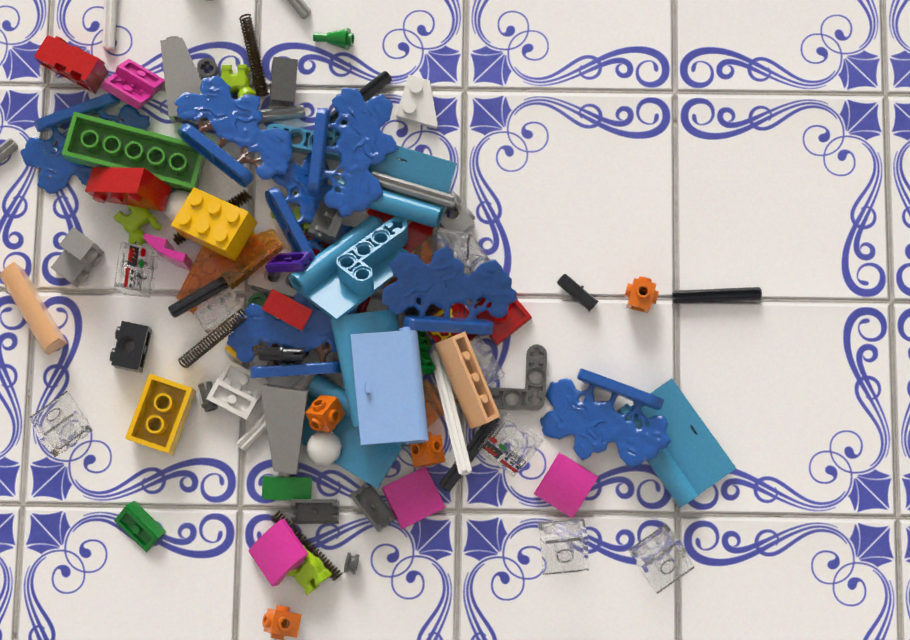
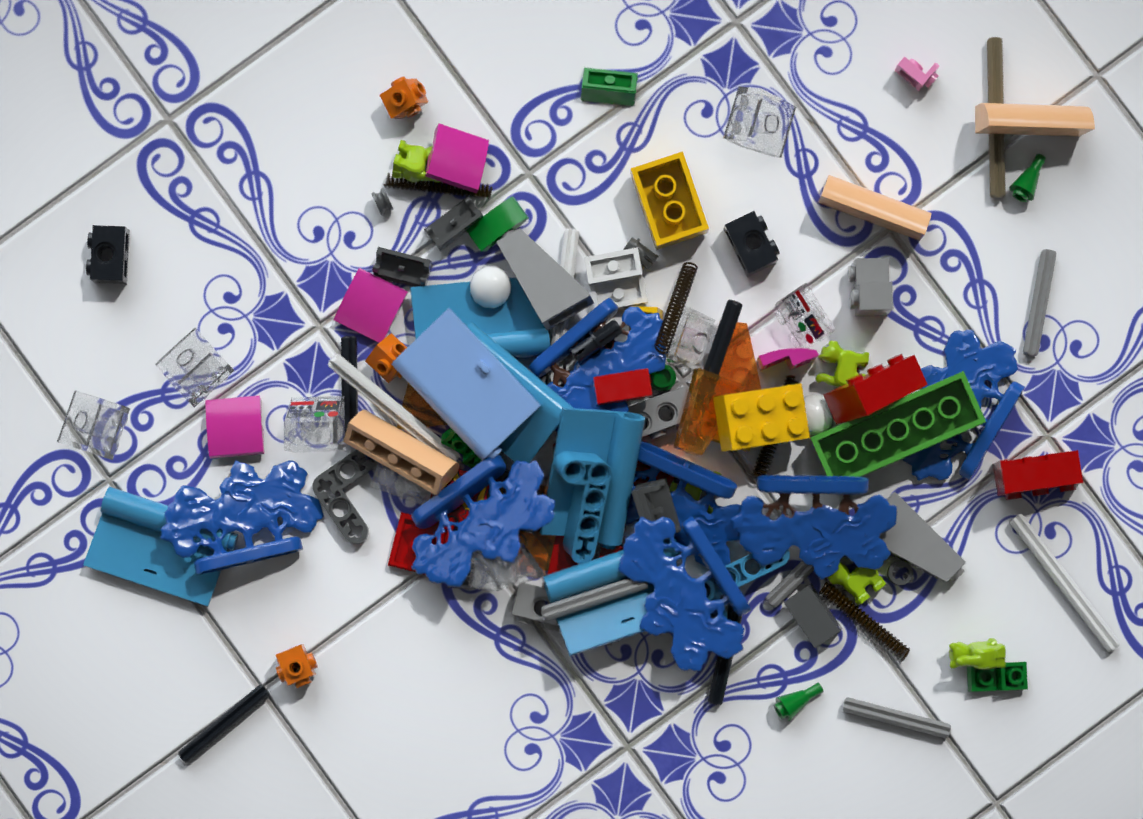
camera: 145 degrees right, 5 degrees up
dark pink slope [101,59,165,110] -> none
dark purple tile [265,251,315,273] -> none
orange brick [305,395,346,433] -> none
white wing [396,75,438,129] -> none
black axle [557,274,599,312] -> none

